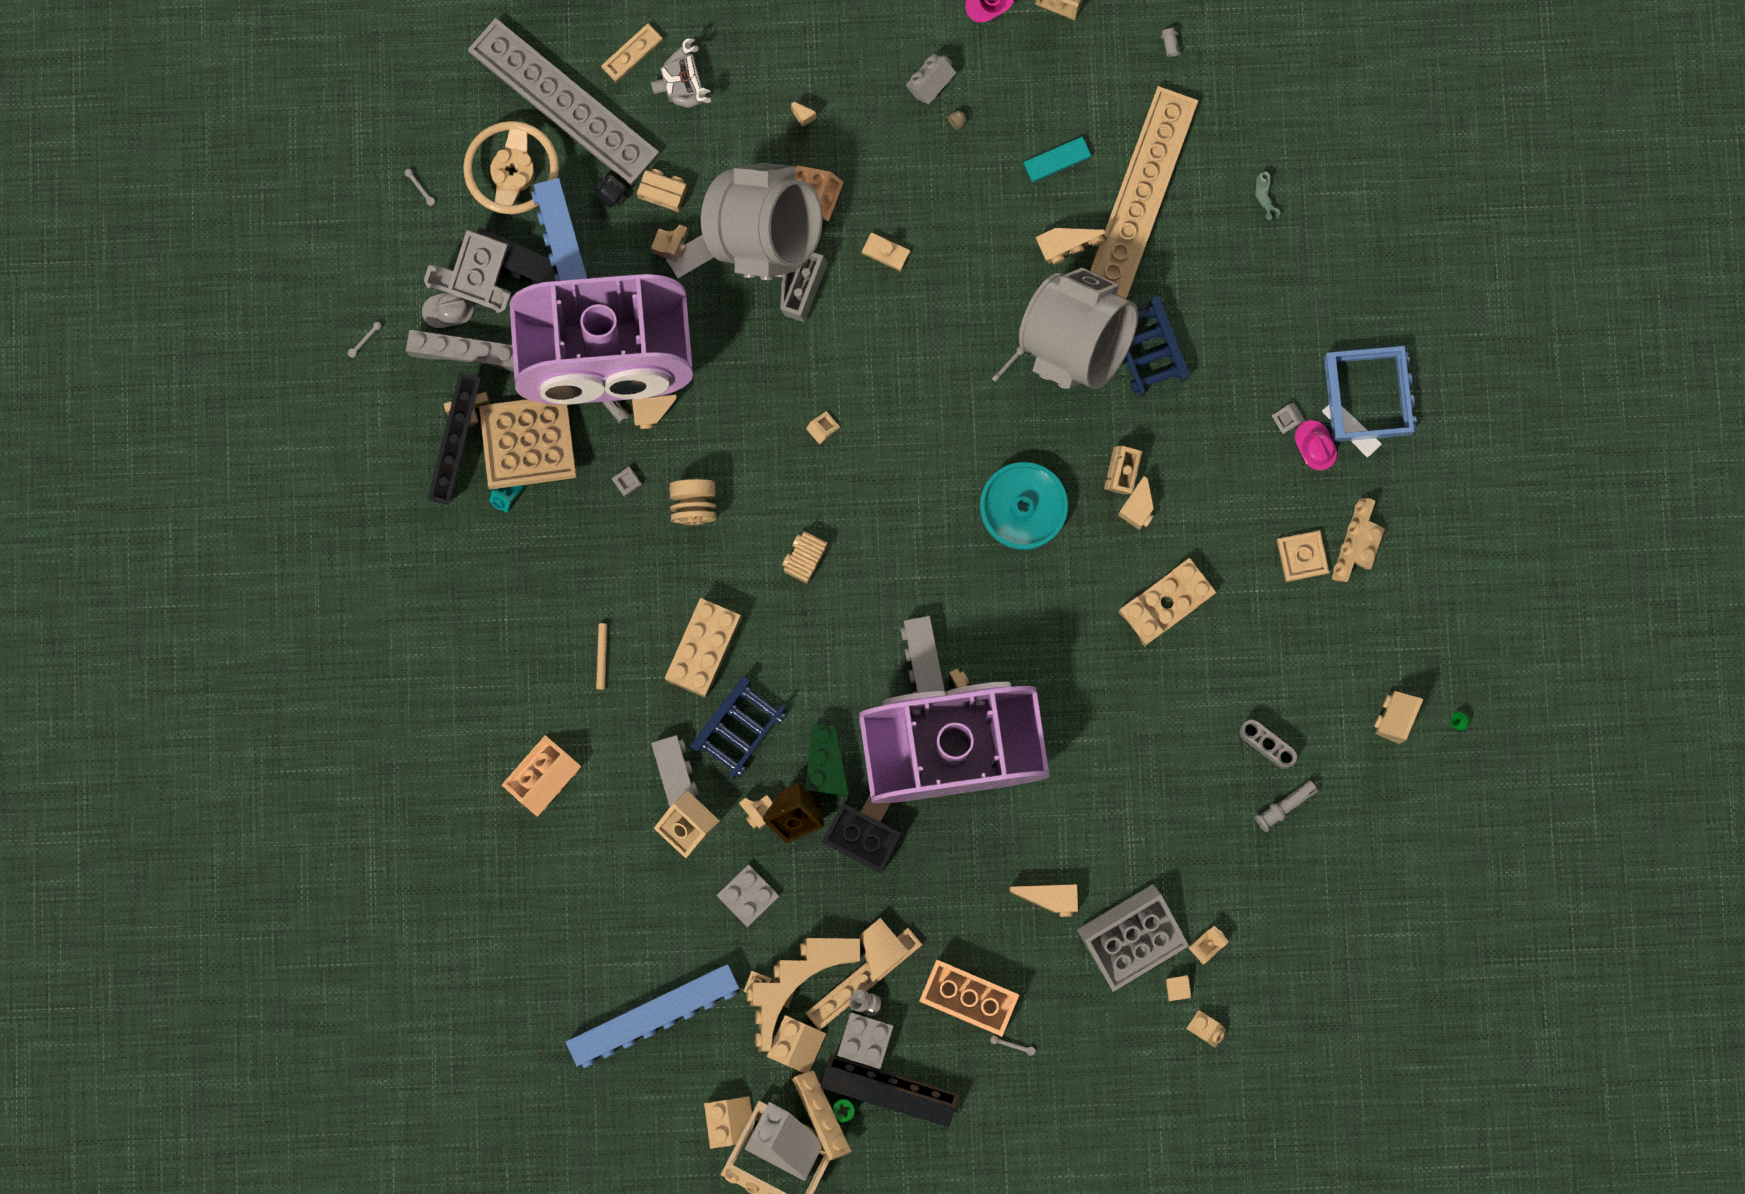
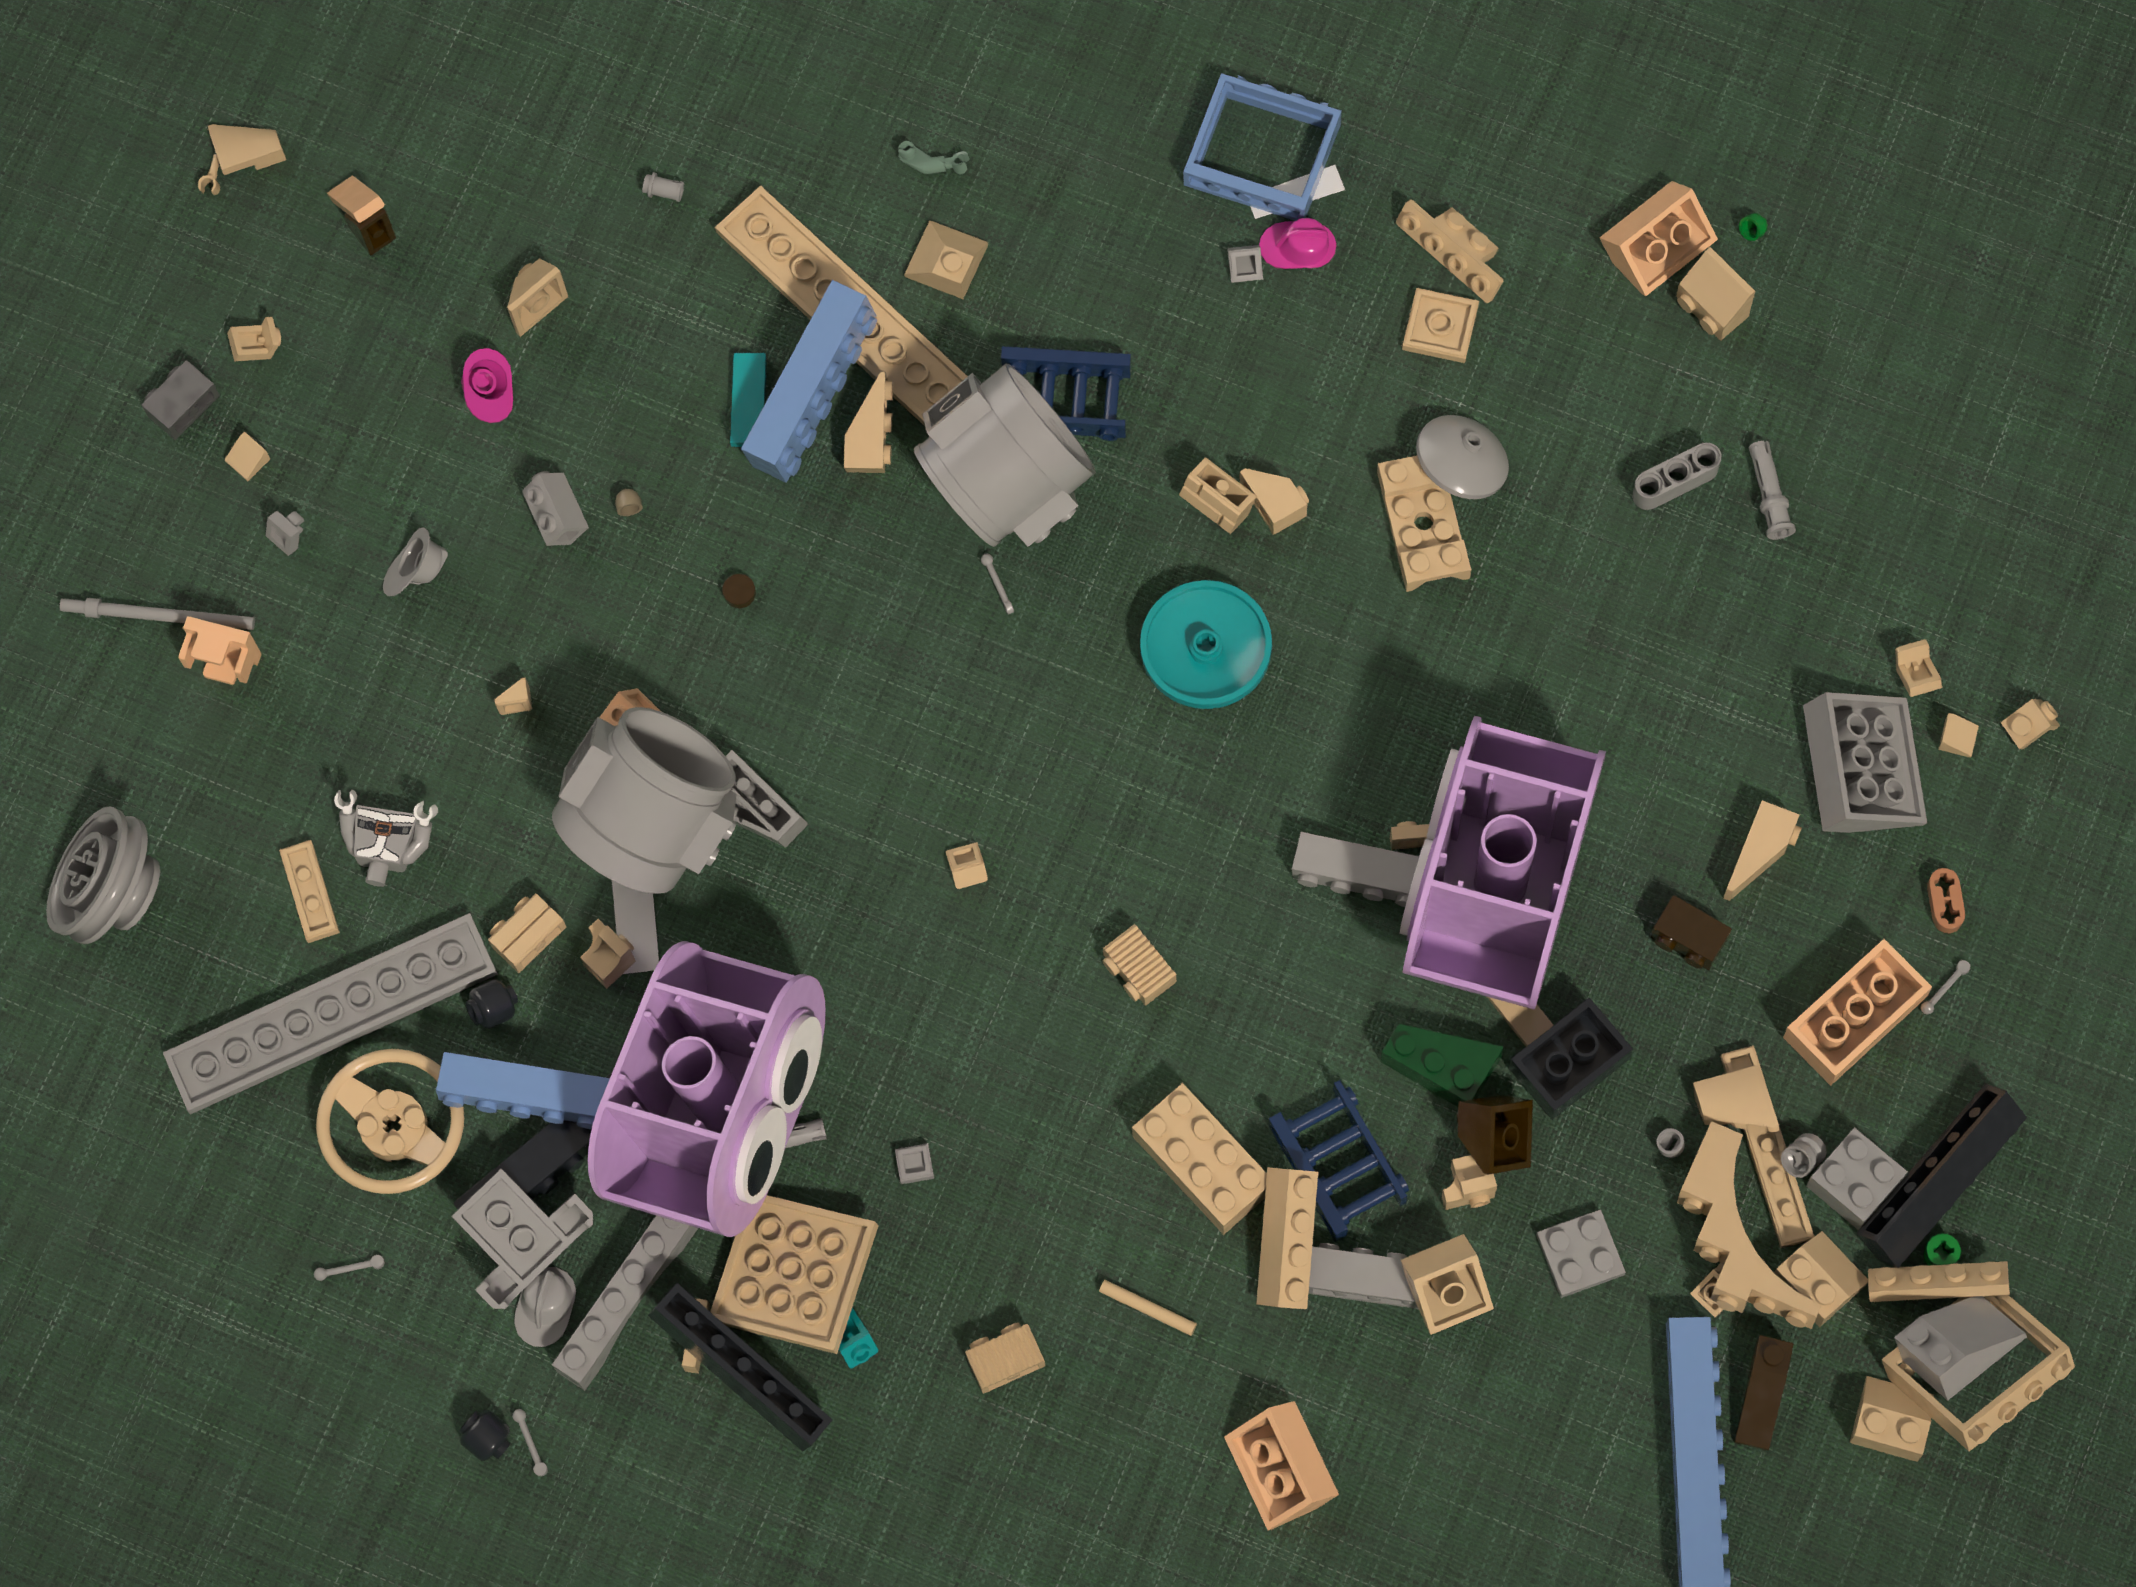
camera: 60 degrees left, 10 degrees down
tan slope [632,394,677,429] -> none
tan wheel [669,479,716,525] -> none
tan tile [862,233,910,272] -> none
none -> light grey piece [383,527,448,596]
none -> black head [459,1410,511,1461]
none -> dark brown tile [722,574,756,608]
none -> medium blue brick [741,280,877,483]
none -> tan slope [904,221,988,299]
none -> tan brick [965,1323,1045,1394]
none -> tan brick [1256,1168,1318,1309]
none -> light grey dish [1416,415,1509,499]
none -> light nougat slope [1600,181,1718,296]
none -> dark brown brick [1651,895,1732,970]
none -> light grey hinge [1657,1128,1685,1158]
none -> dark brown slope [1734,1335,1794,1451]
none -> nougat beam [1927,868,1965,933]

